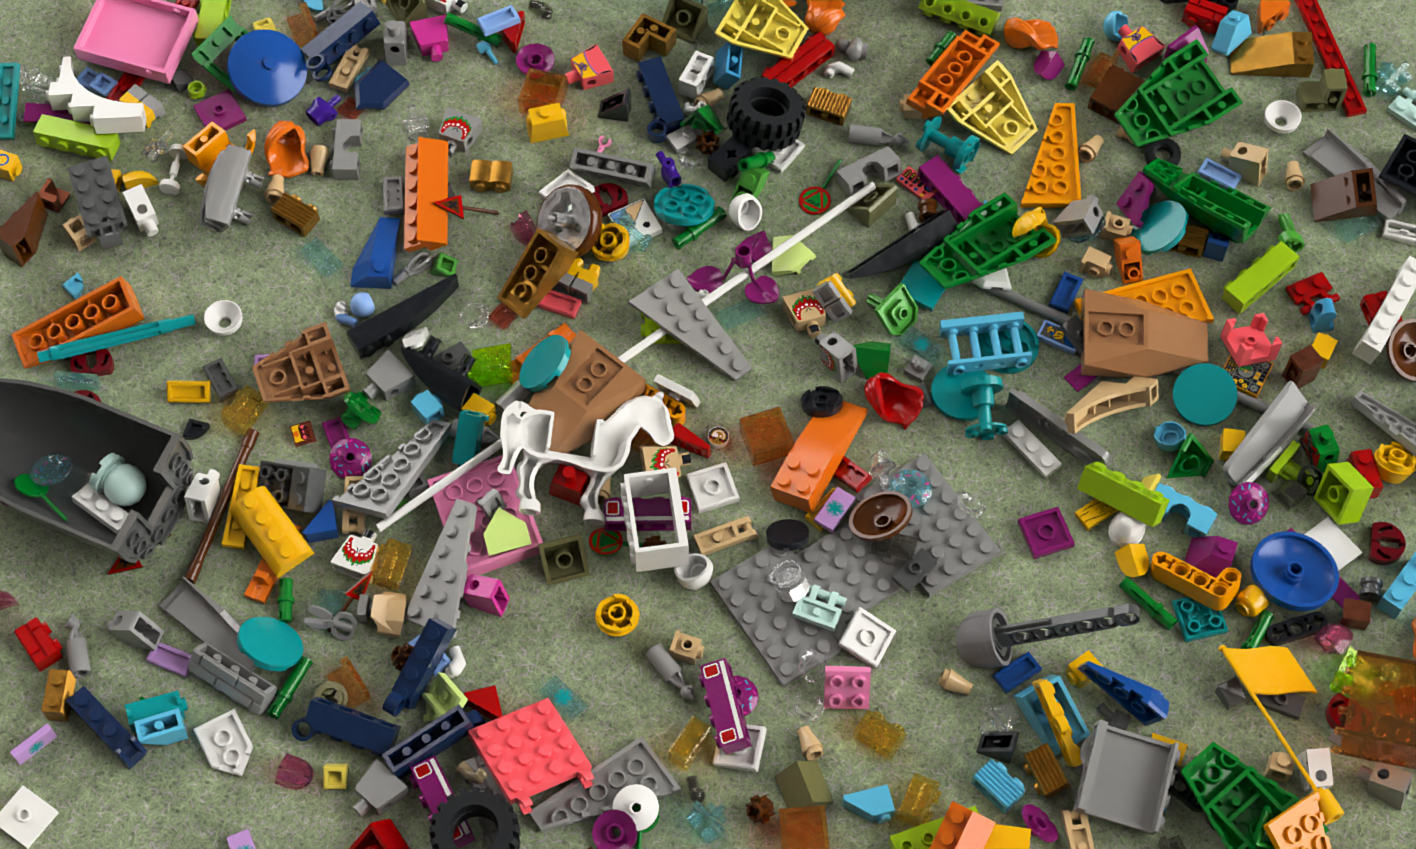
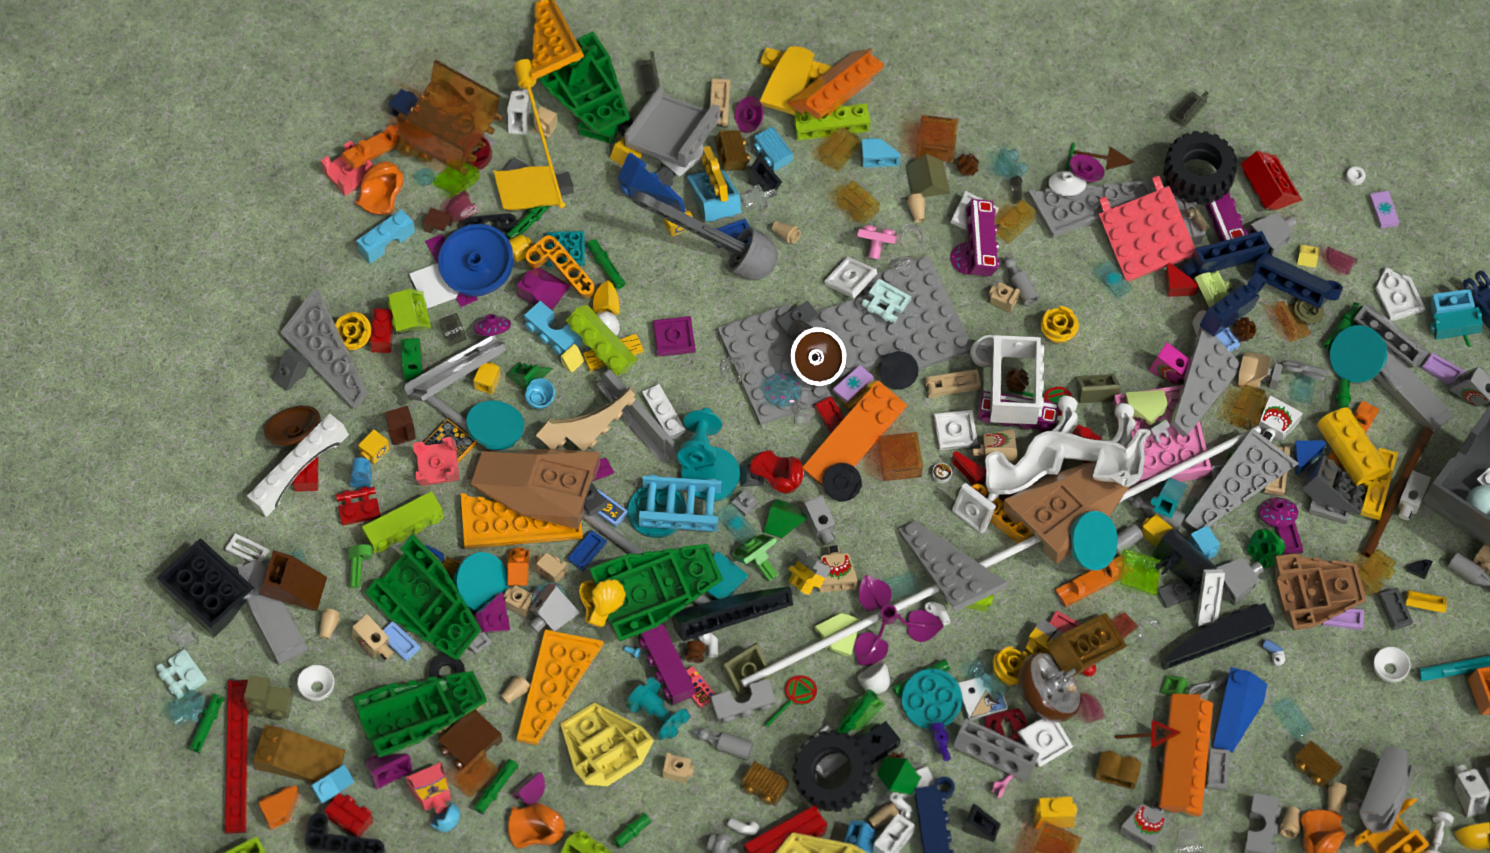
camera: 170 degrees left, 0 degrees up
clear red tile [290,420,316,447] -> none
piece [327,570,373,632] -> none
light blue piece [350,292,375,318] -> none
clear piece [770,560,810,602] -> none
orange slope [906,30,1000,119] -> none
lime piece [1266,440,1323,496] -> none
dark grey wheel [1359,576,1383,602] -> none
dark red piece [1368,522,1406,565] -> none

